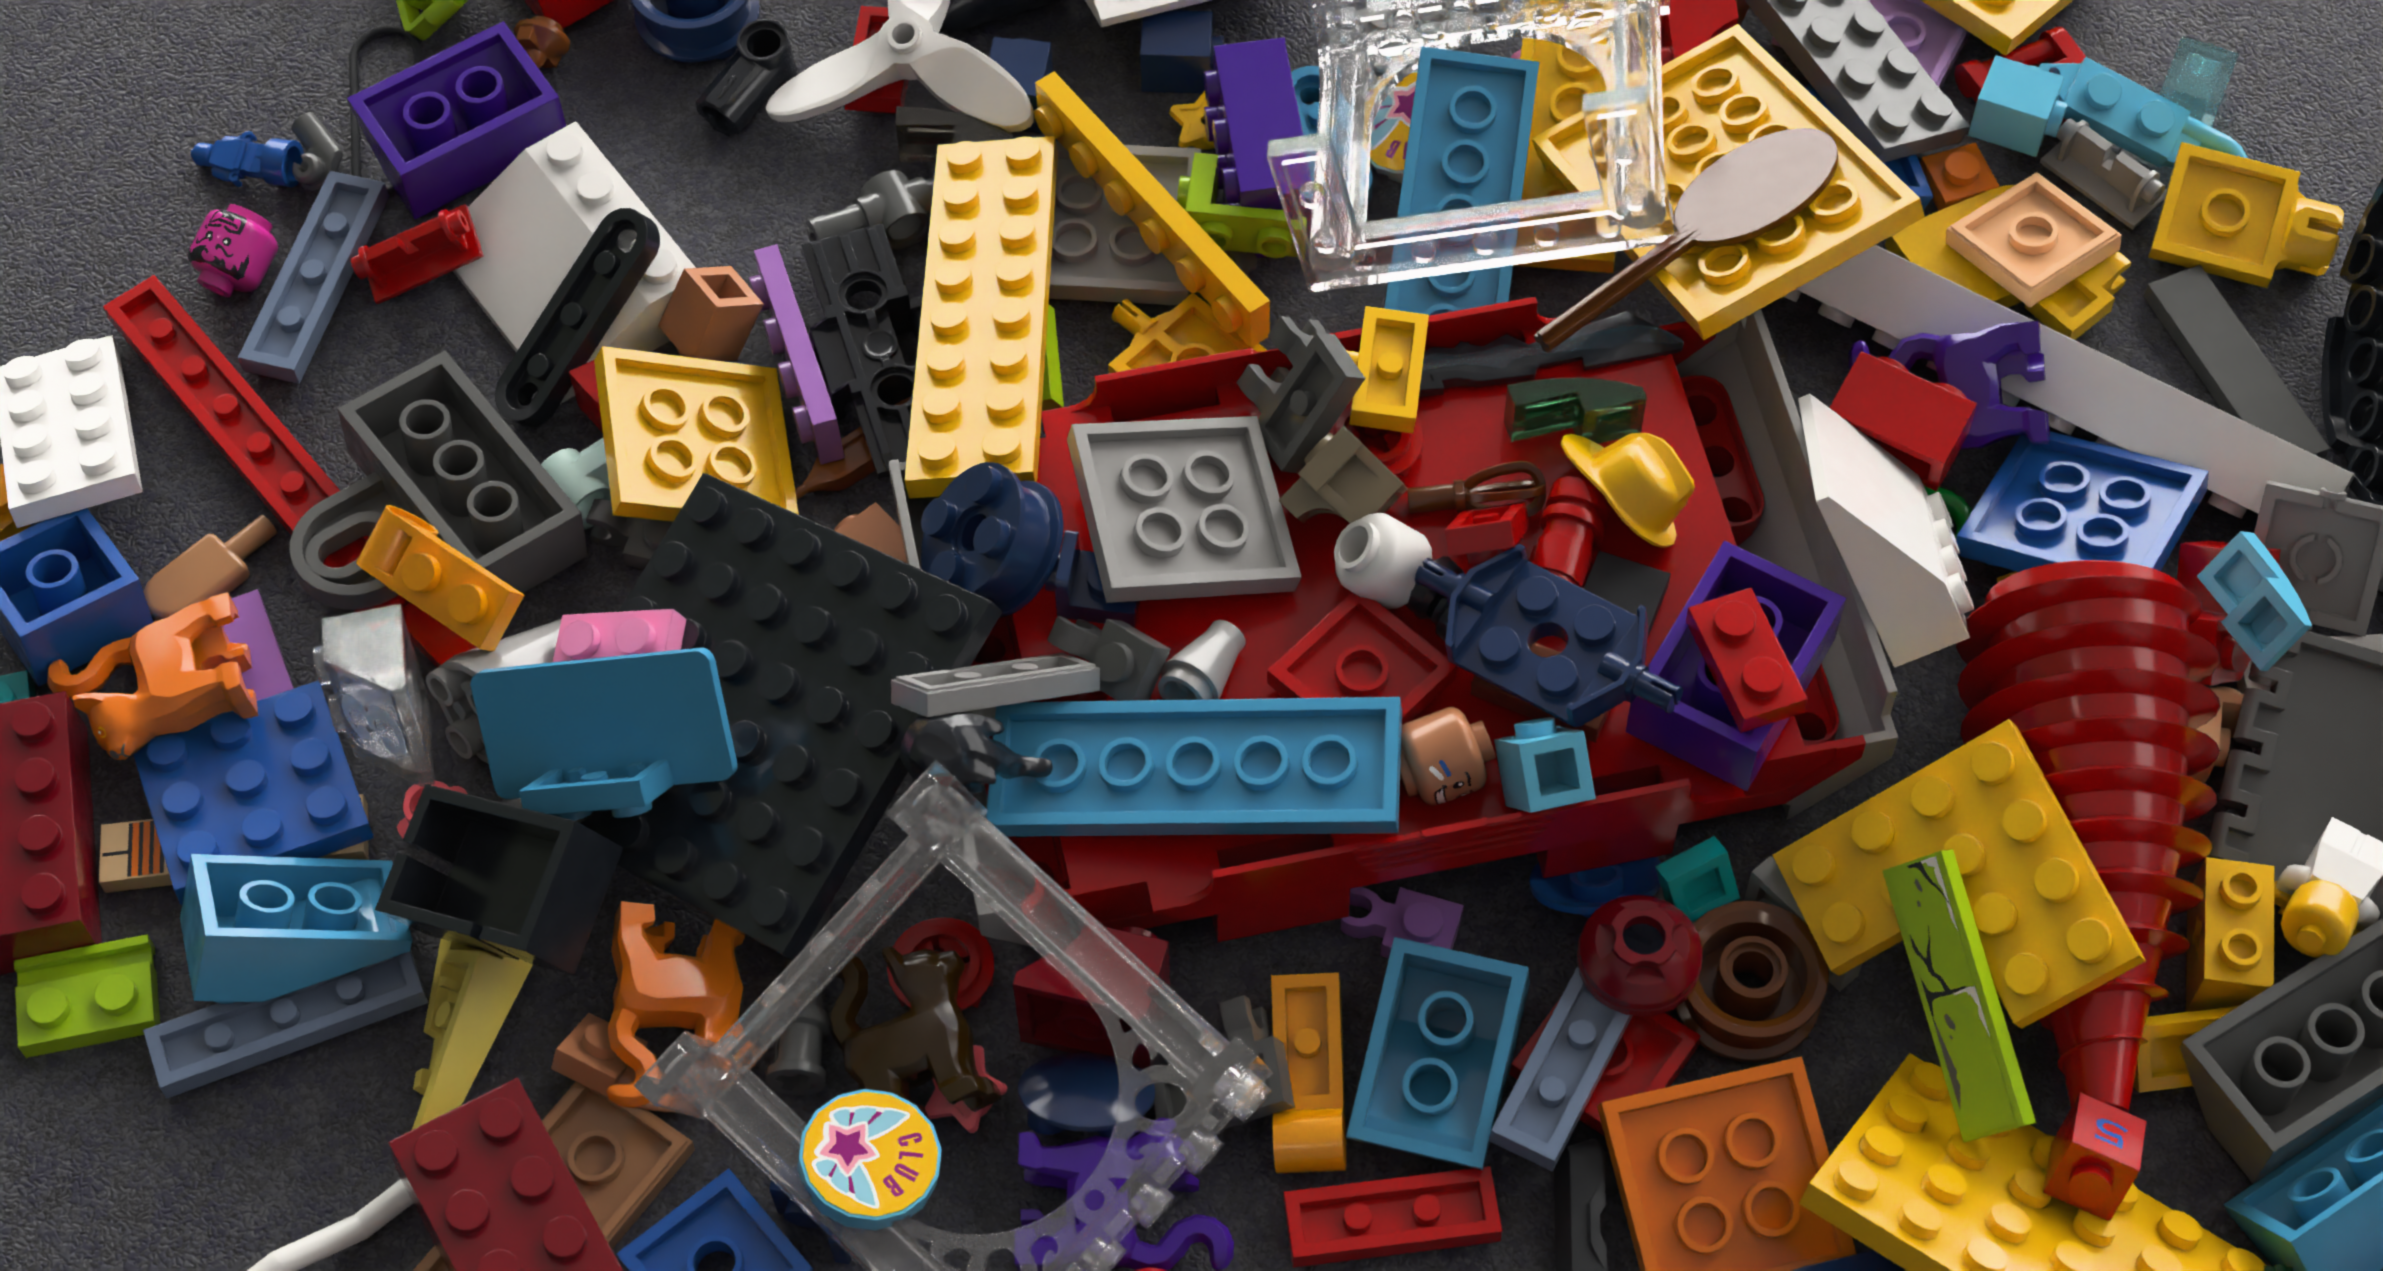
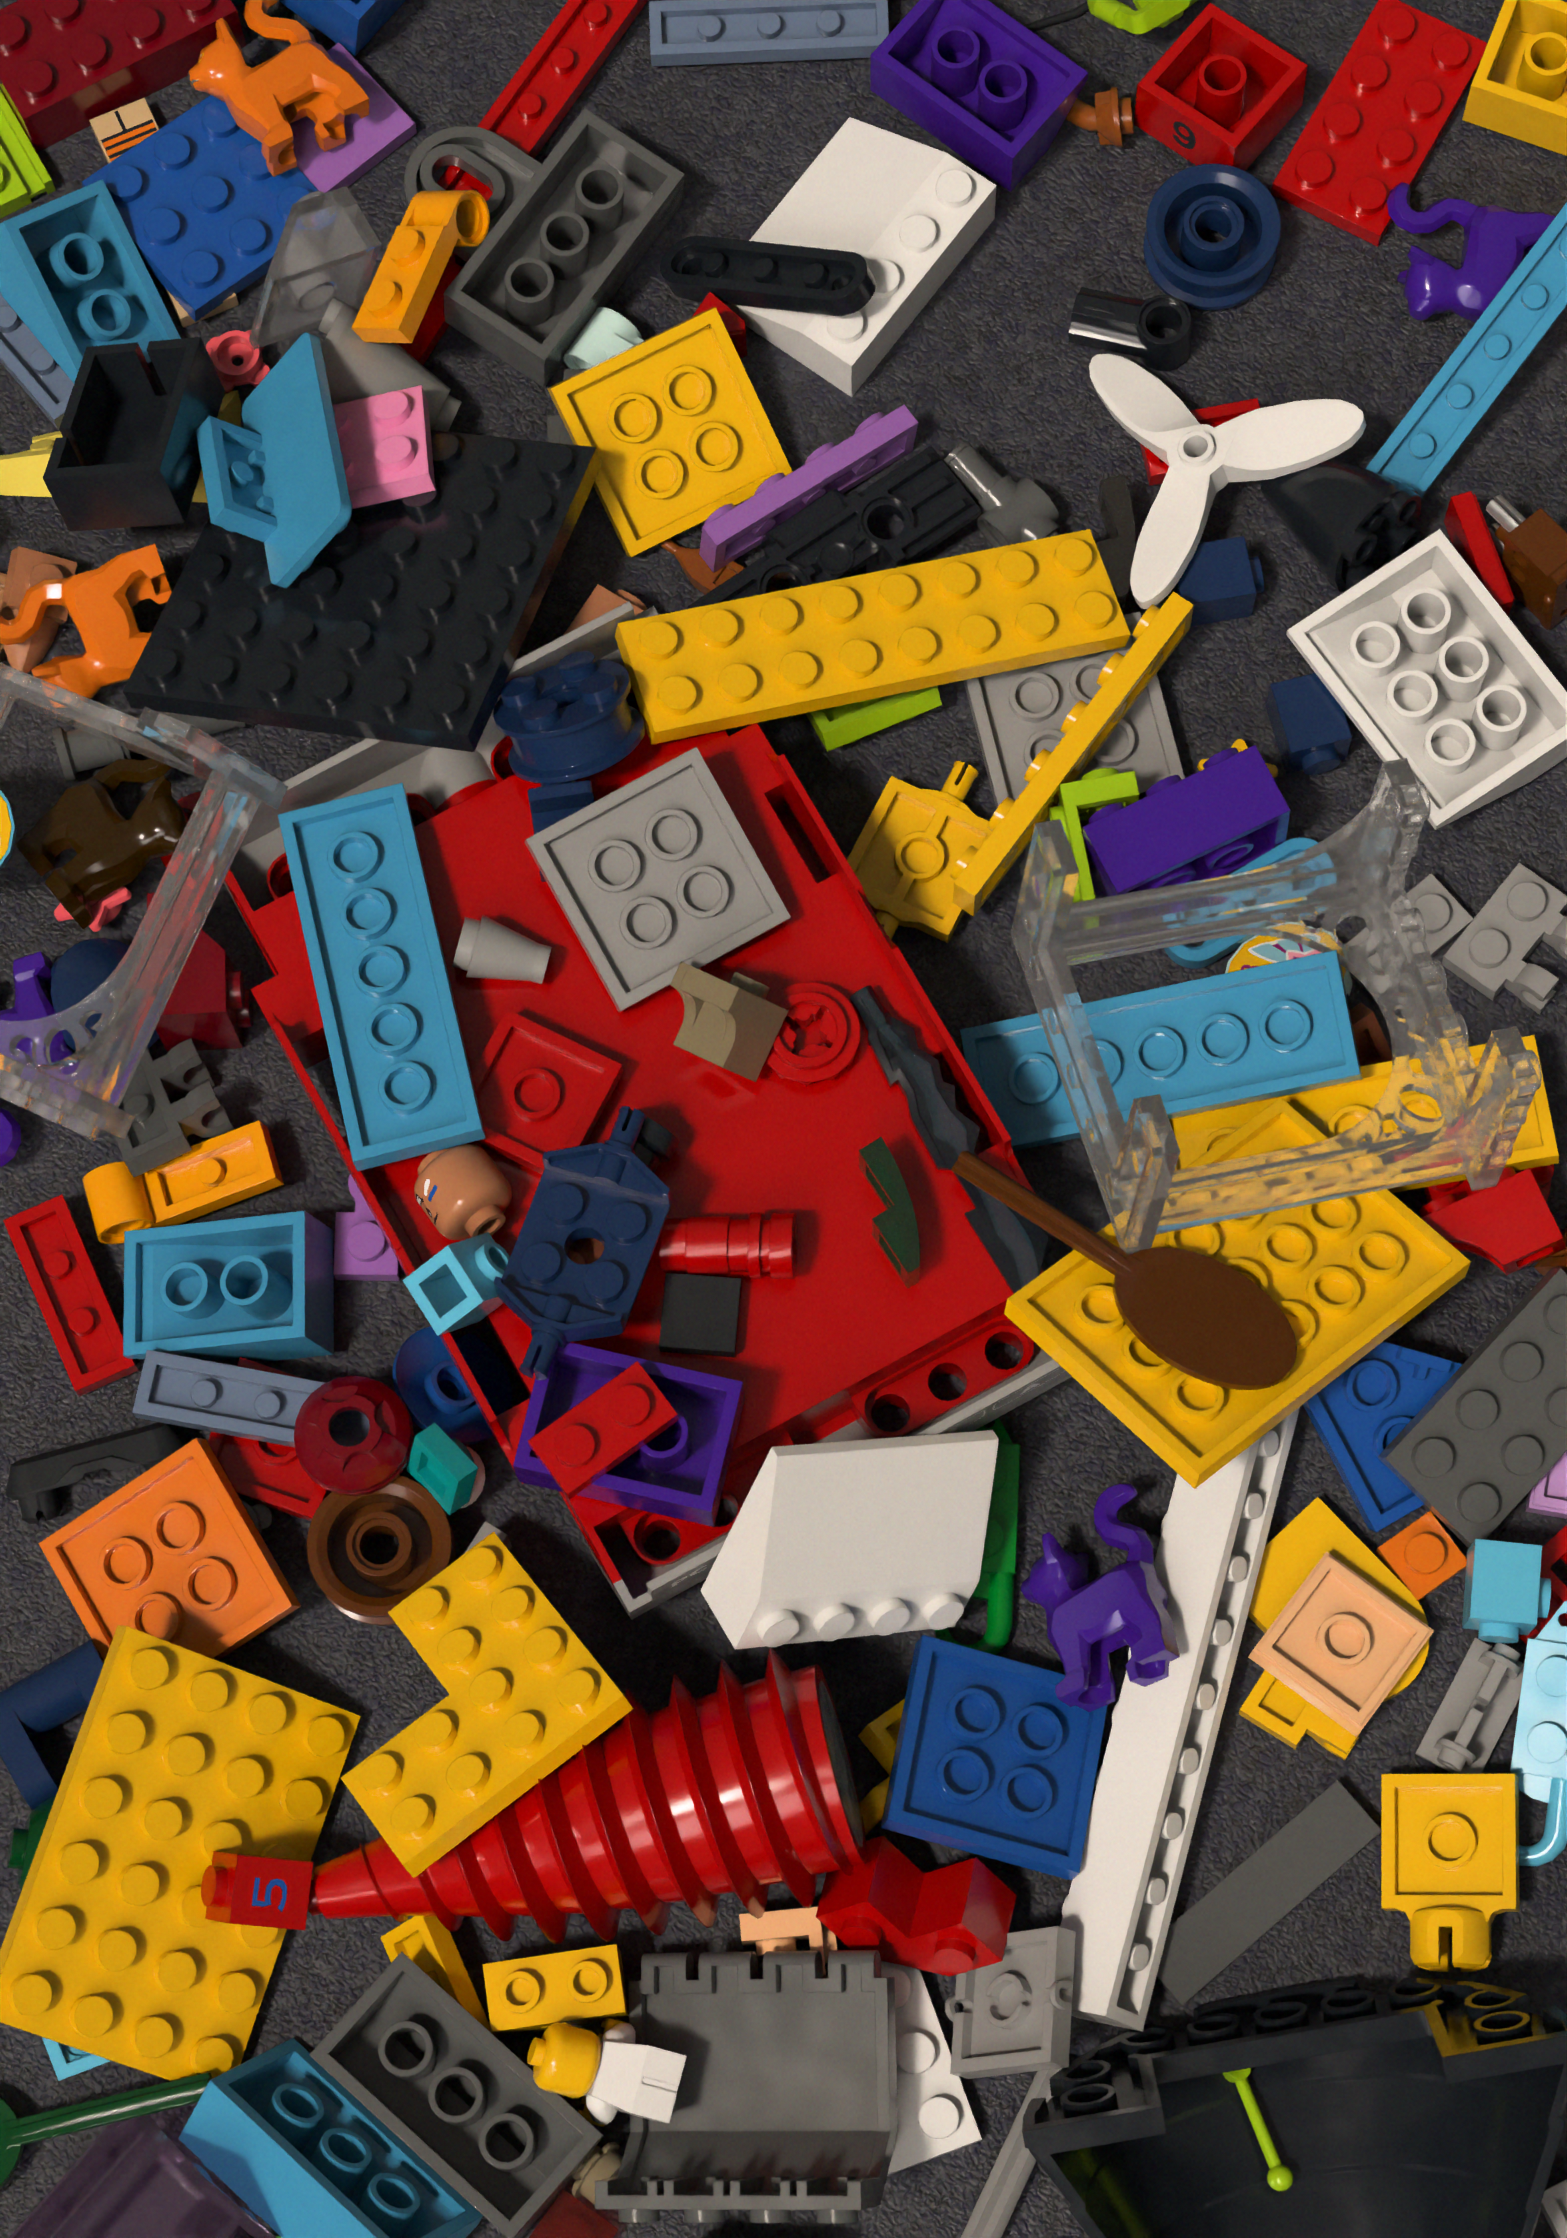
camera: 75 degrees right, 15 degrees up
medium nougat piece [143,514,277,621] -> none
red hinge [351,204,484,304] -> none
nougat brick [658,266,764,362] -> none
light grey tile [891,653,1100,717] -> none
black piece [900,711,1053,793] -> none
dark grey plate [1047,616,1171,701] -> none
dark grey plate [1236,316,1366,473] -> none
white head [1334,513,1432,609] -> none
yellow plate [1346,306,1429,433] -> none
reddish brown piece [1407,461,1546,517] -> none
red plate [1444,501,1530,564] -> none
yellow piece [1561,433,1695,548] -> none
red piece [1829,351,1977,491] -> none
lime tile [1882,849,2036,1142] -> none
medium azure slope [2197,531,2312,671] -> none

